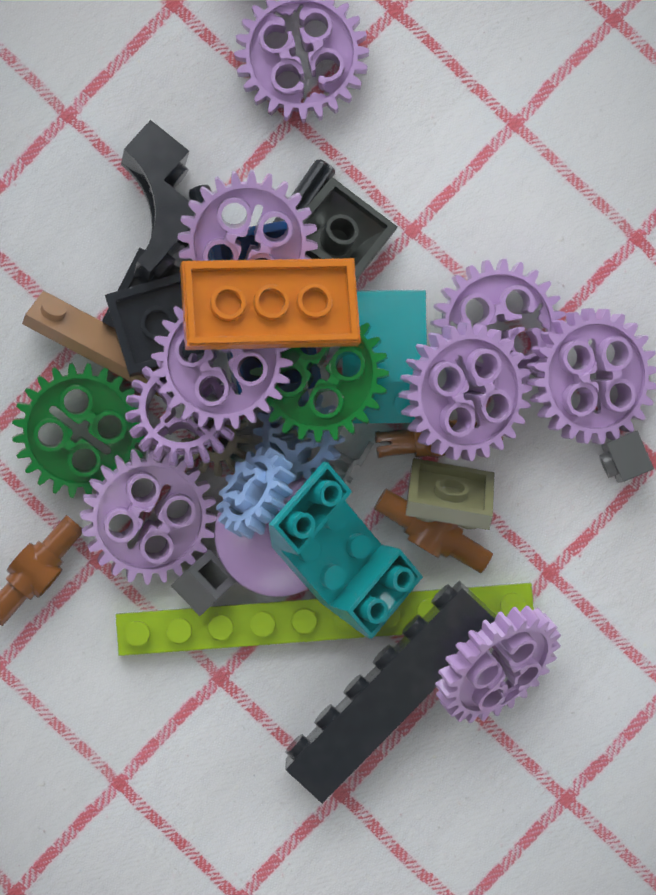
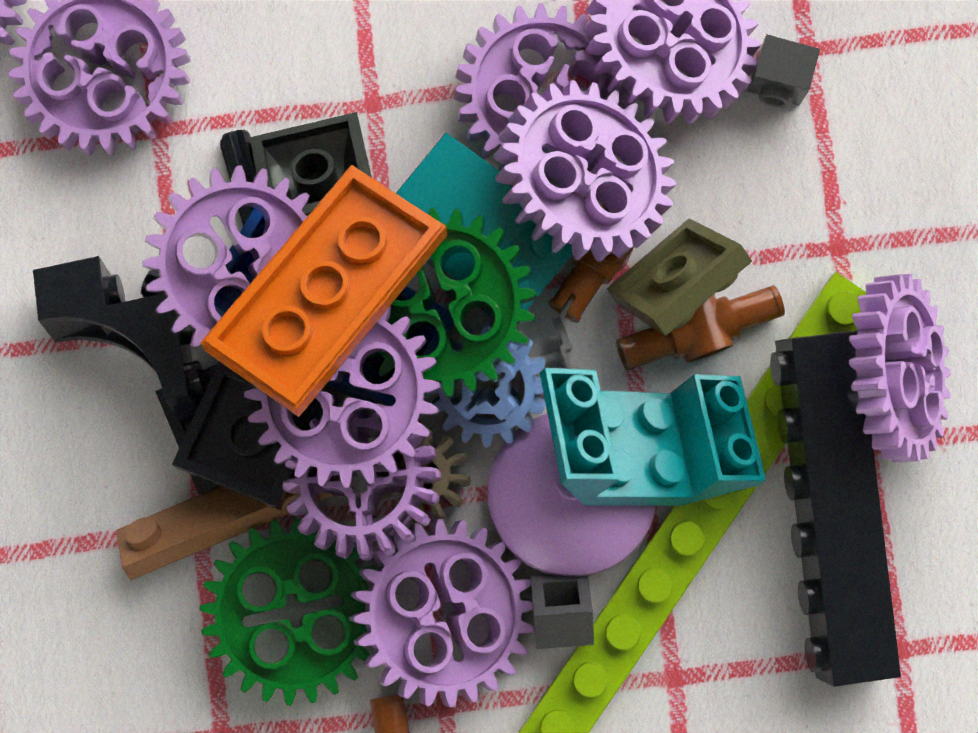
camera: 45 degrees left, 5 degrees down
light blue gear [216,446,295,539] -> none

